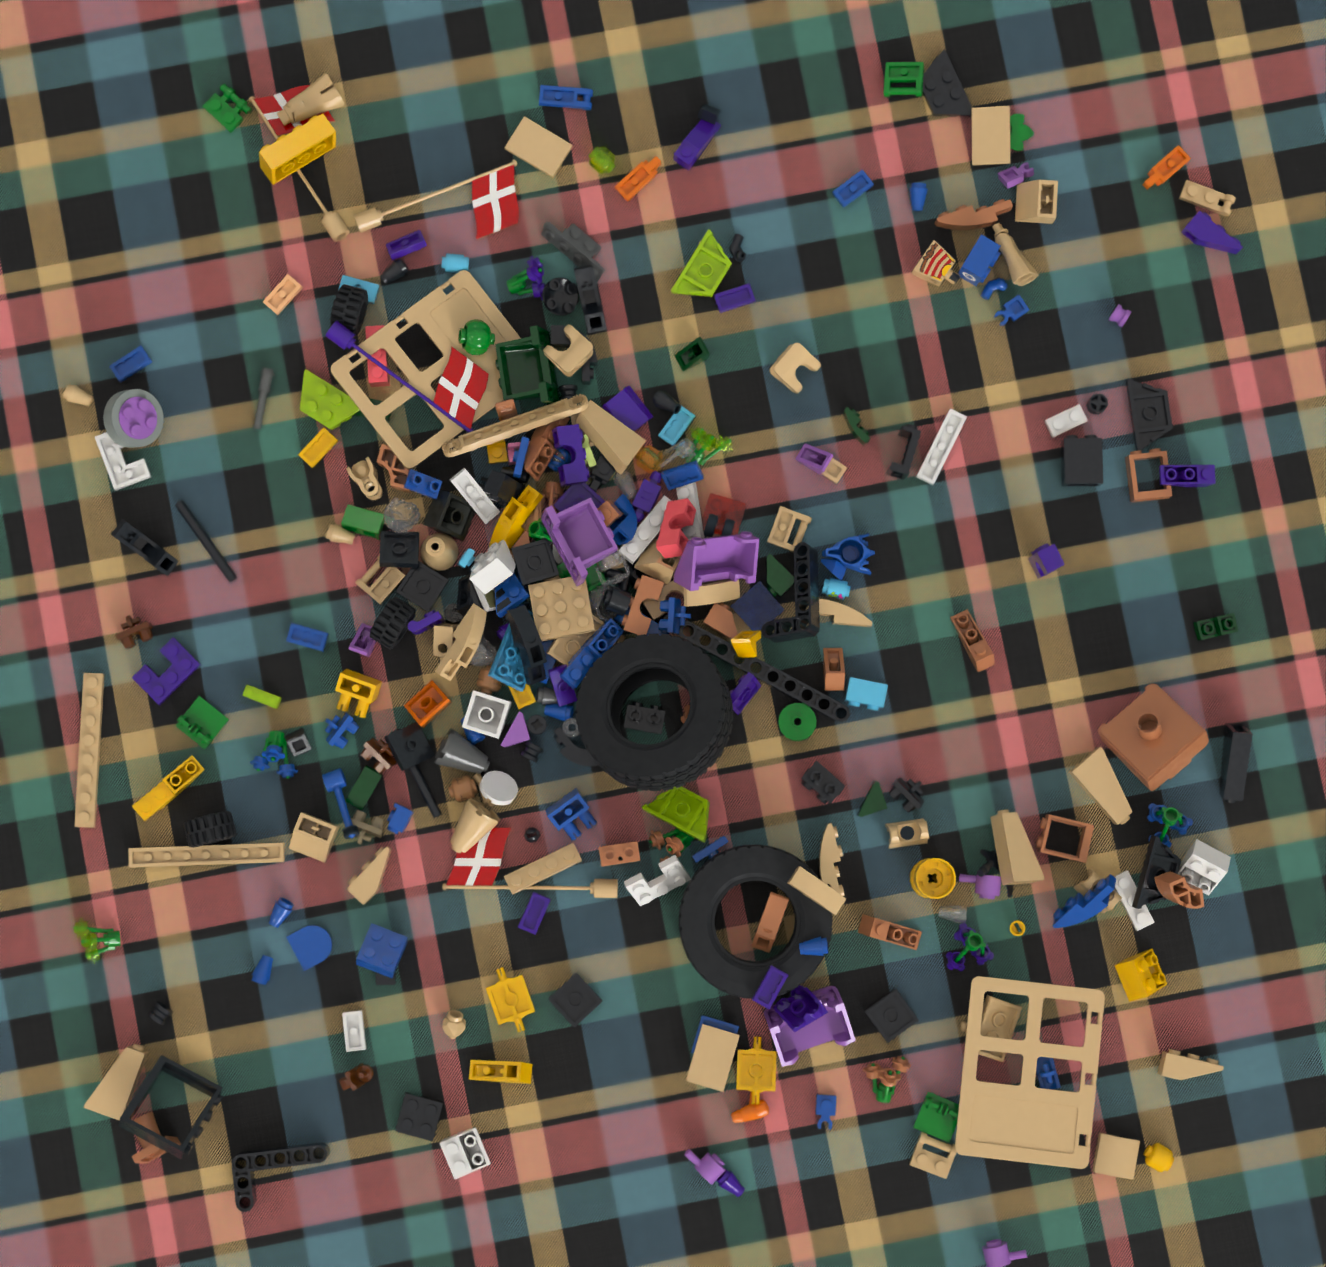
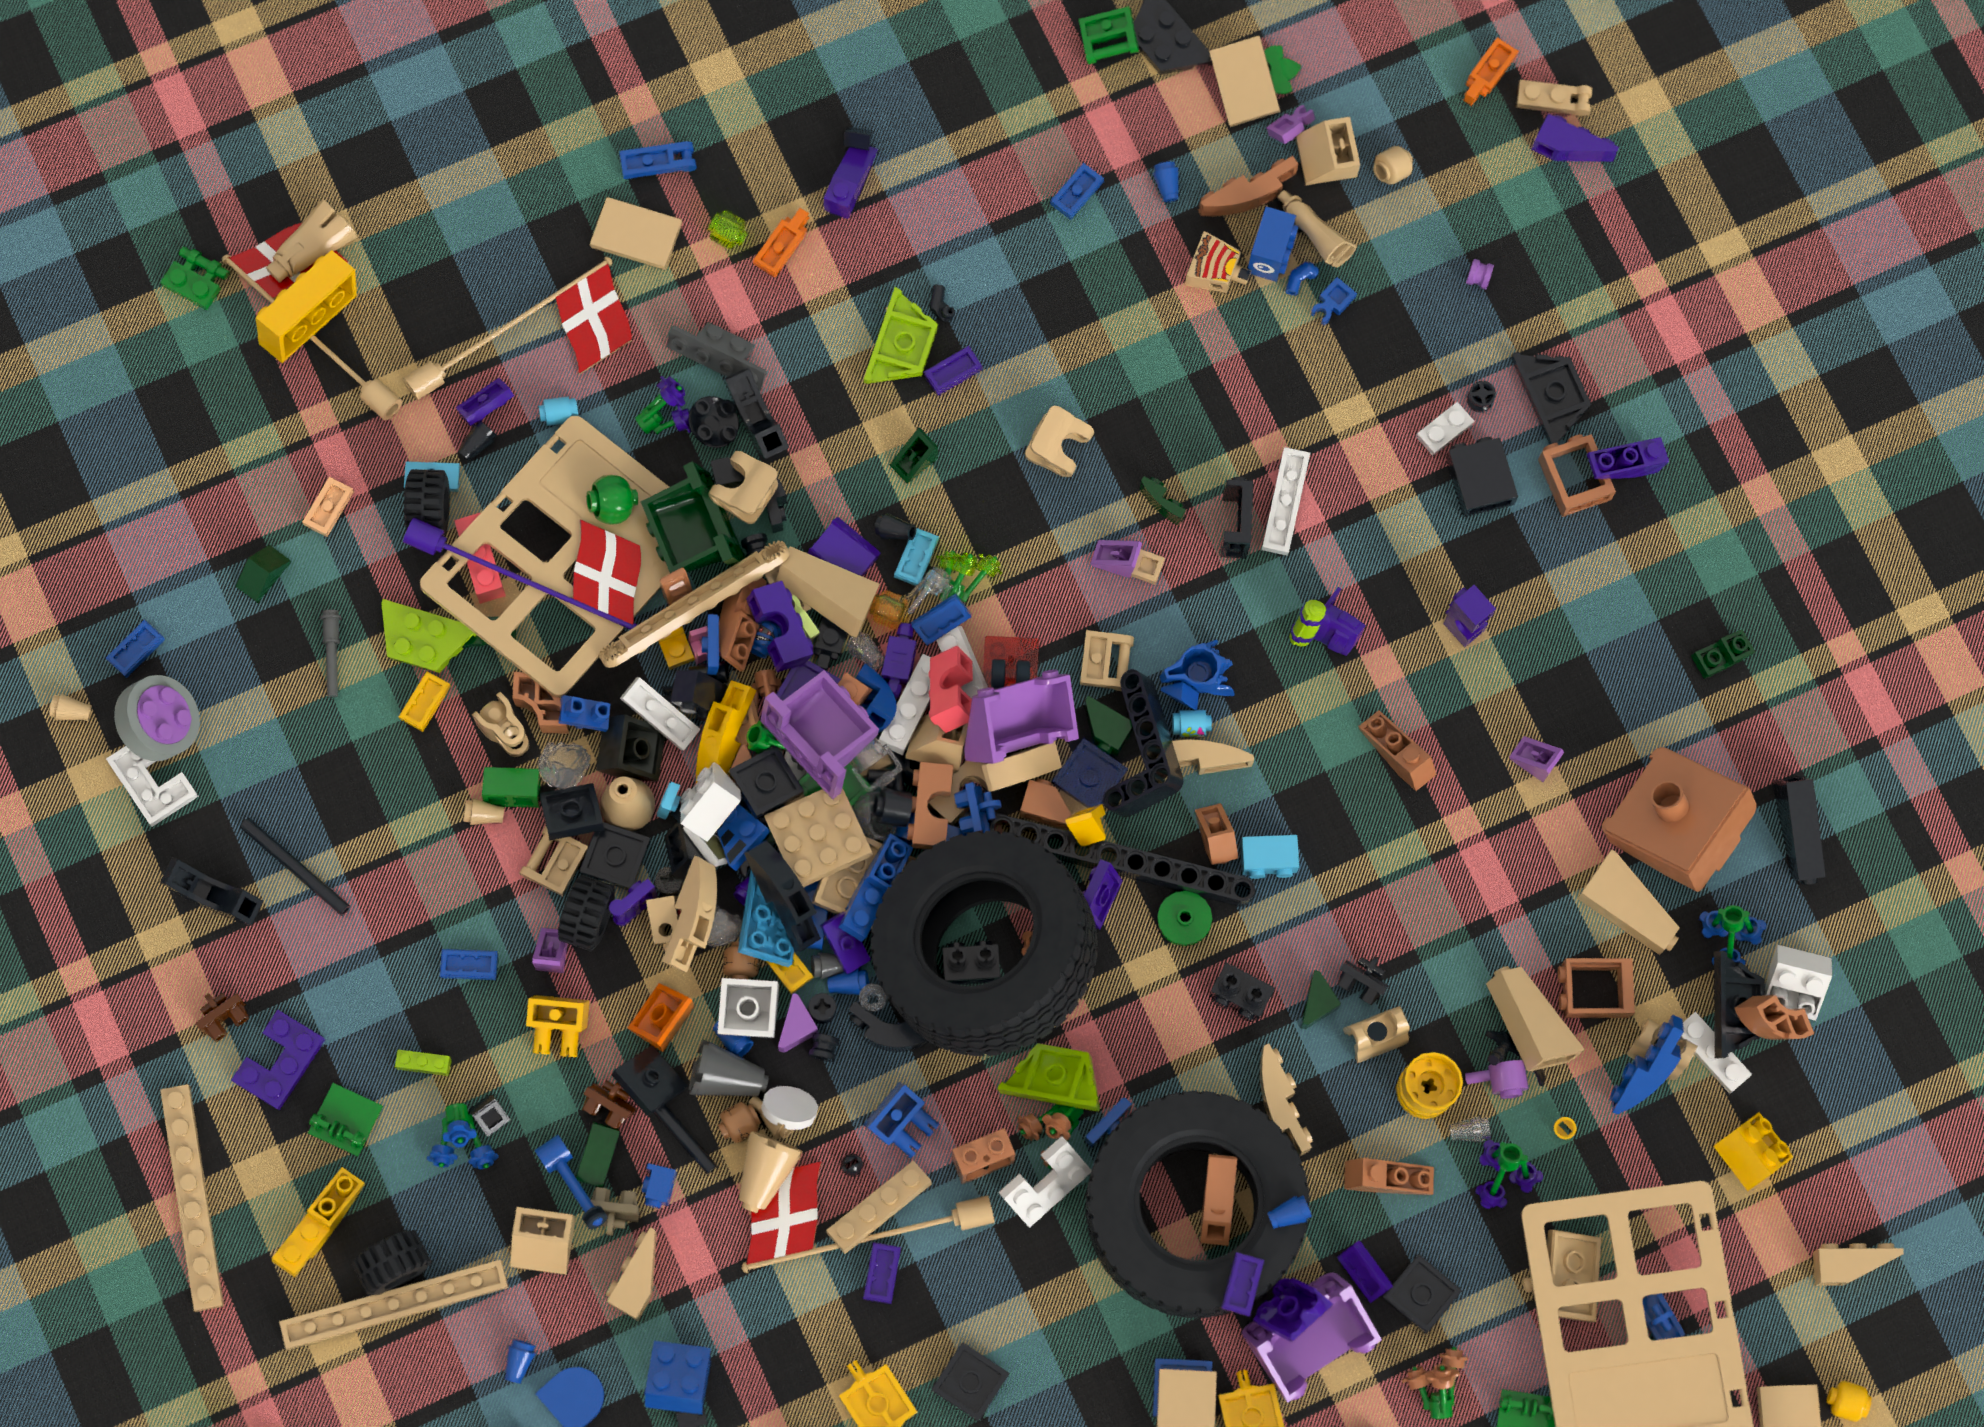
camera: 15 degrees left, 10 degrees down
blue hips [325,712,359,749] -> none
tan slope [787,866,846,916] -> none
none -> dark green slope [236,545,291,603]
none -> dark purple piece [1289,587,1366,656]
none -> dark purple plate [1337,1240,1393,1303]
none -> tan head [1373,146,1413,184]
none -> medium lavender slope [1509,736,1564,782]

